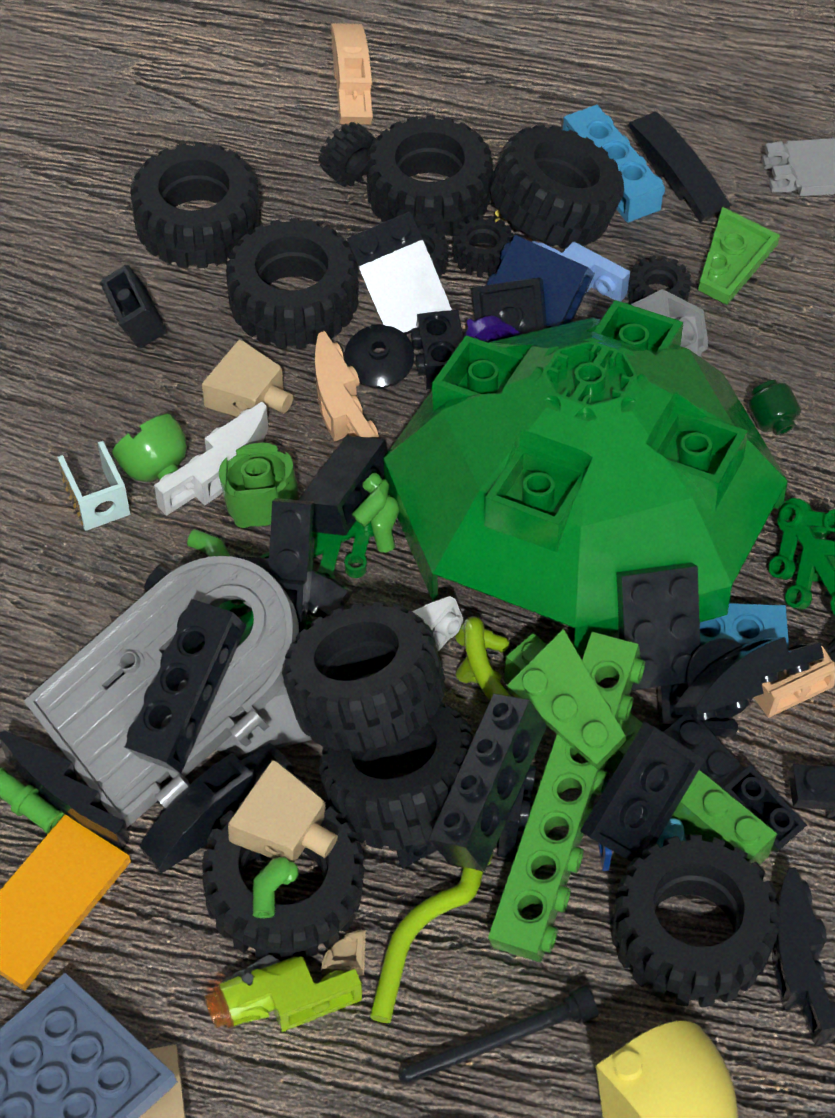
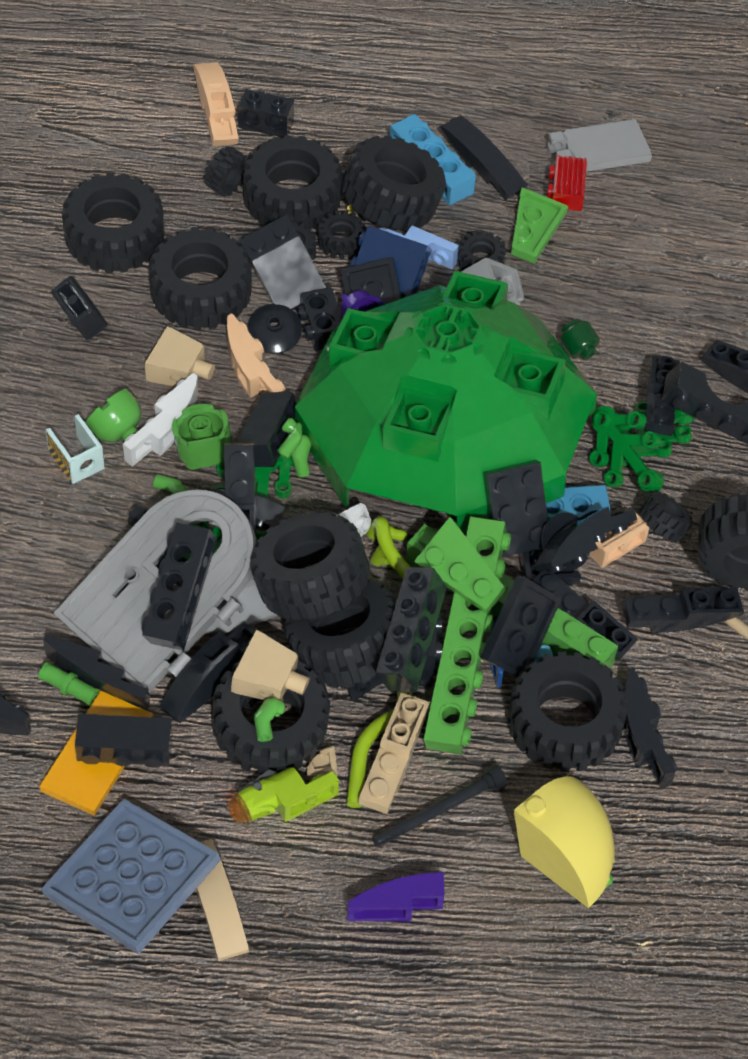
camera: 10 degrees left, 0 degrees up
none -> black brick [75,714,173,768]
none -> black brick [238,89,294,138]
none -> tan slope [358,692,430,814]
none -> red brick [547,155,587,211]

